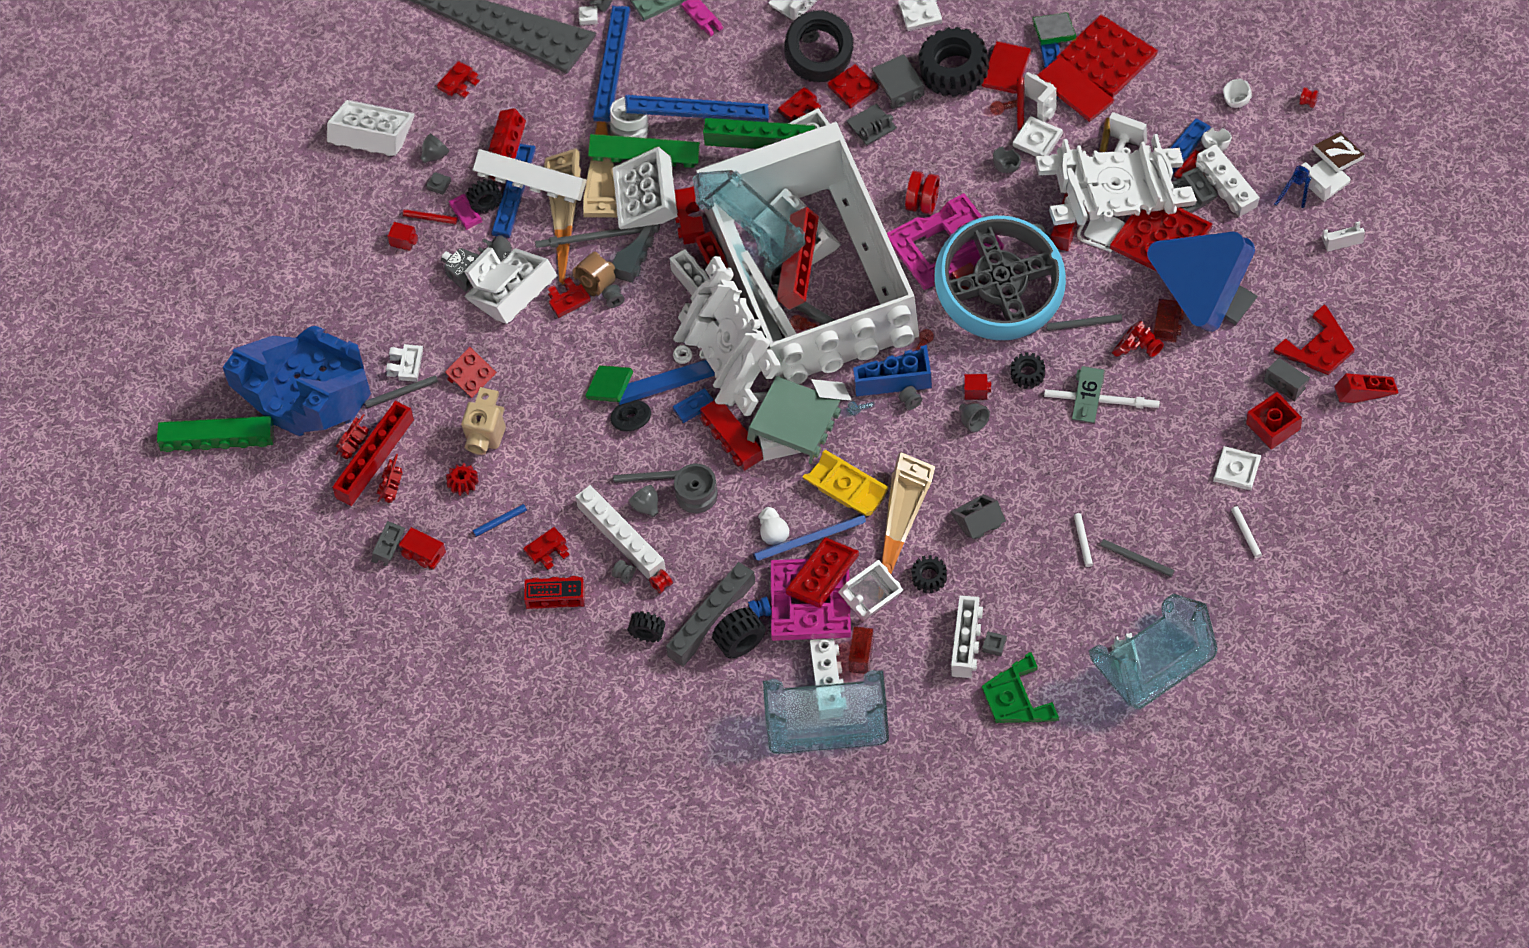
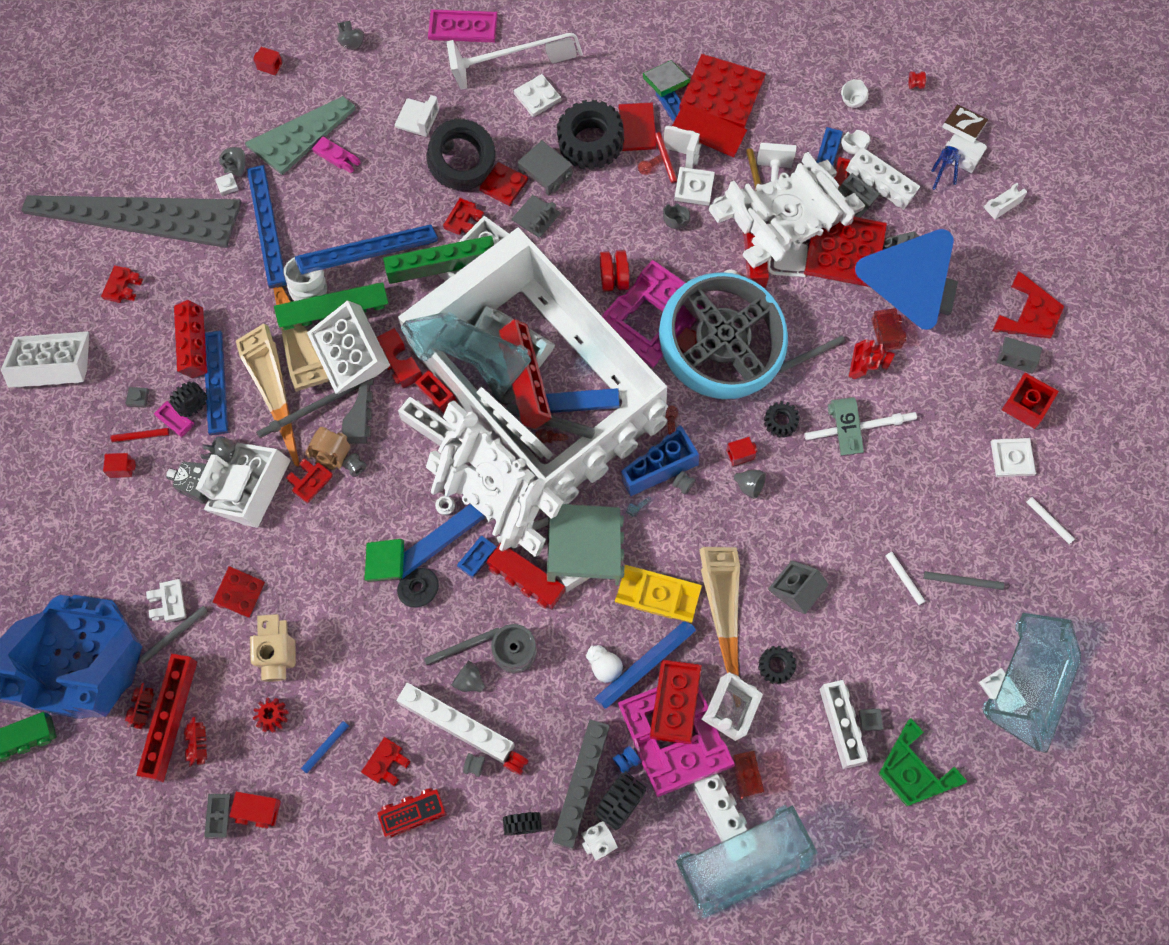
camera: 25 degrees left, 10 degrees up
dark grey helmet [420,133,450,163] -> none
white brick [473,149,587,203] -> none
white sticker [811,379,852,401] -> none
red slope [1334,373,1399,403] -> none
none -> blue tile [546,388,620,413]
none -> white brick [581,821,618,860]

